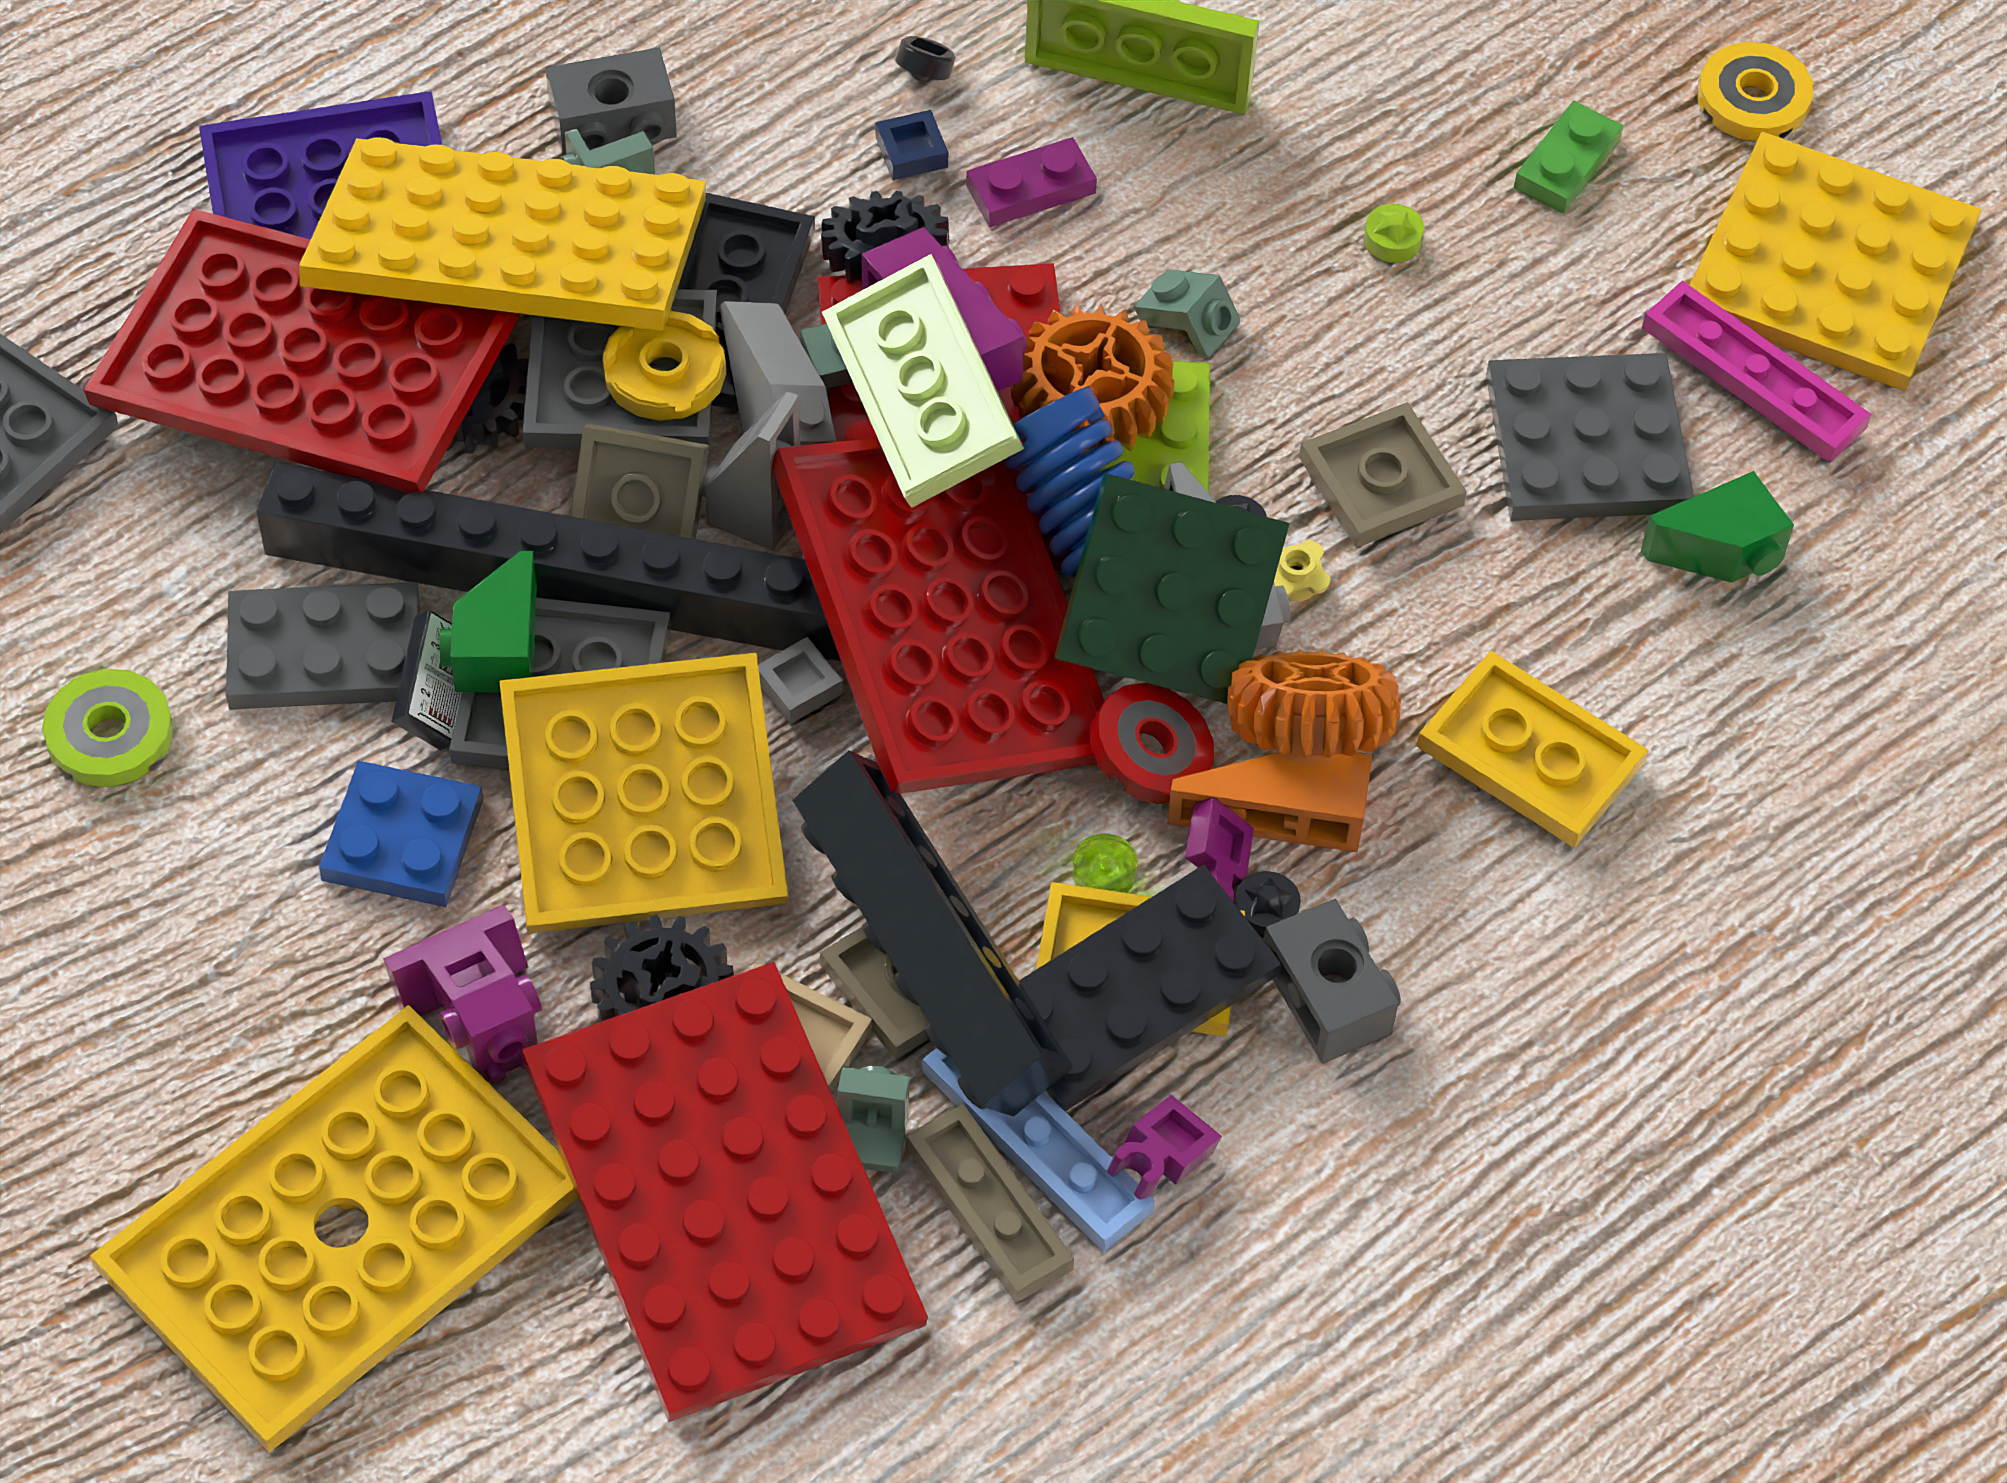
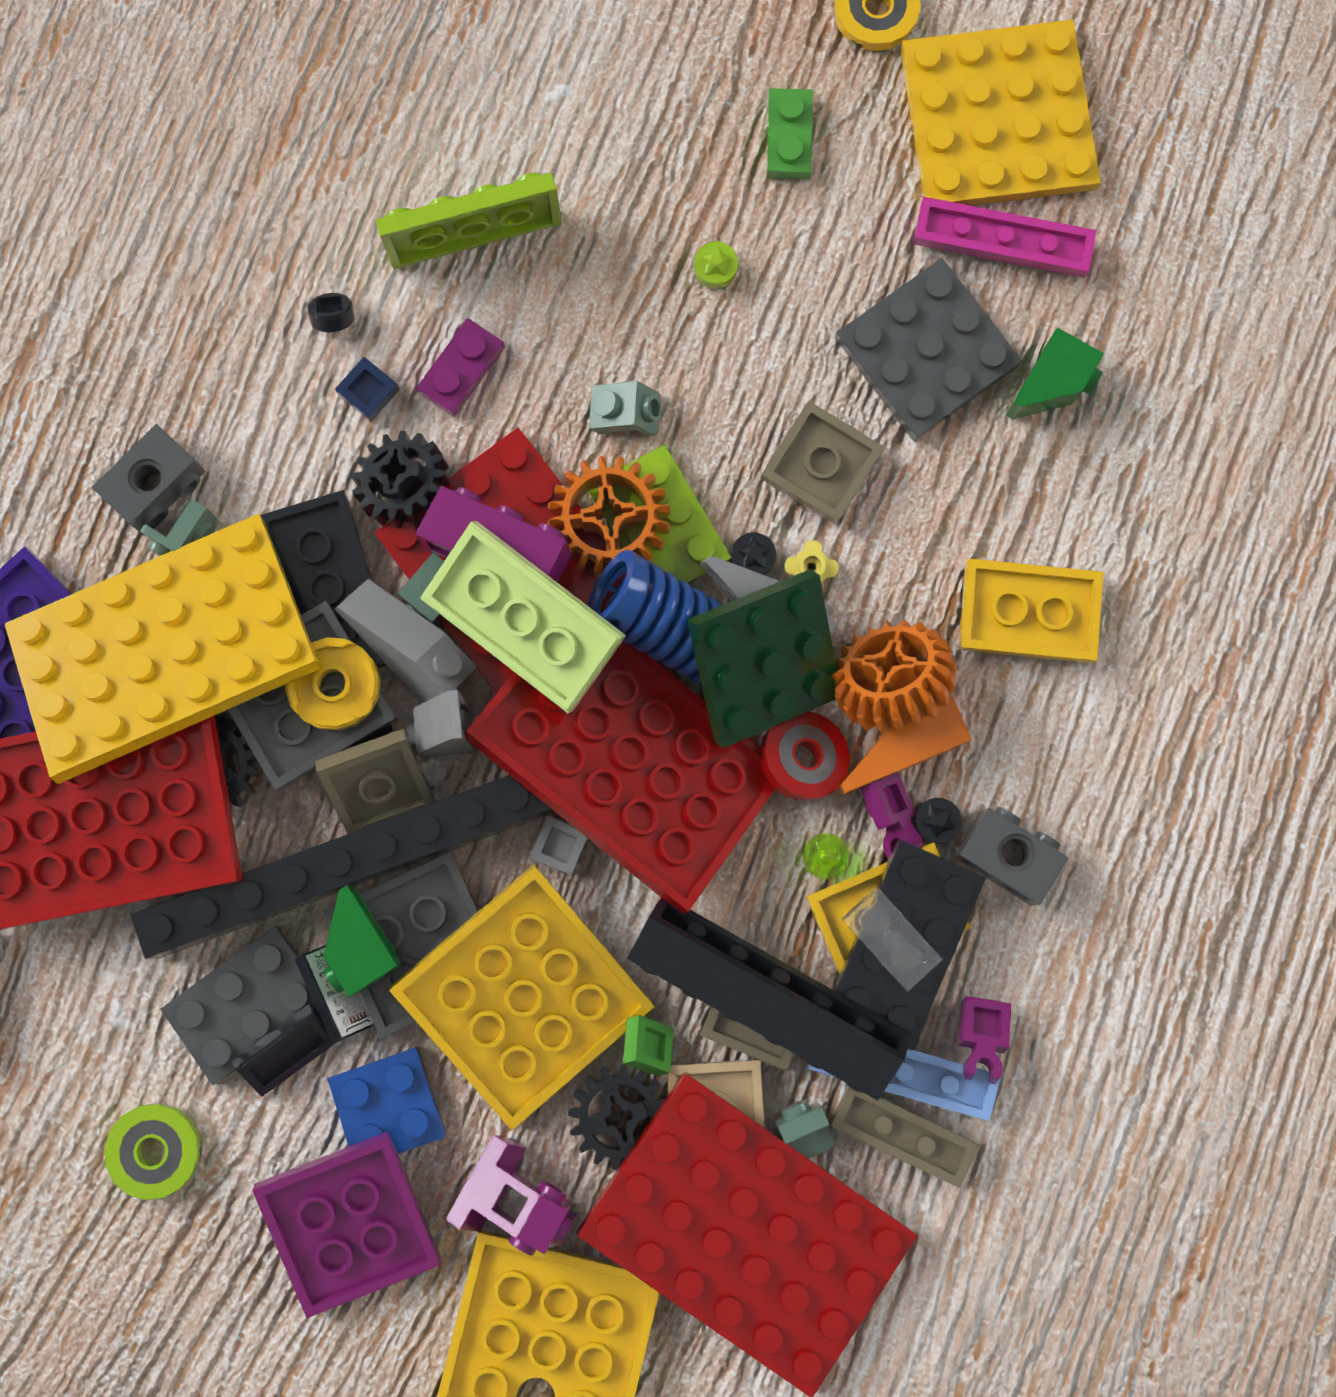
camera: 30 degrees left, 25 degrees up
none -> black tile [232,1004,336,1097]
none -> magenta plate [252,1131,441,1318]
none -> bright green plate [623,1015,674,1076]
none -> clear plate [841,887,943,992]

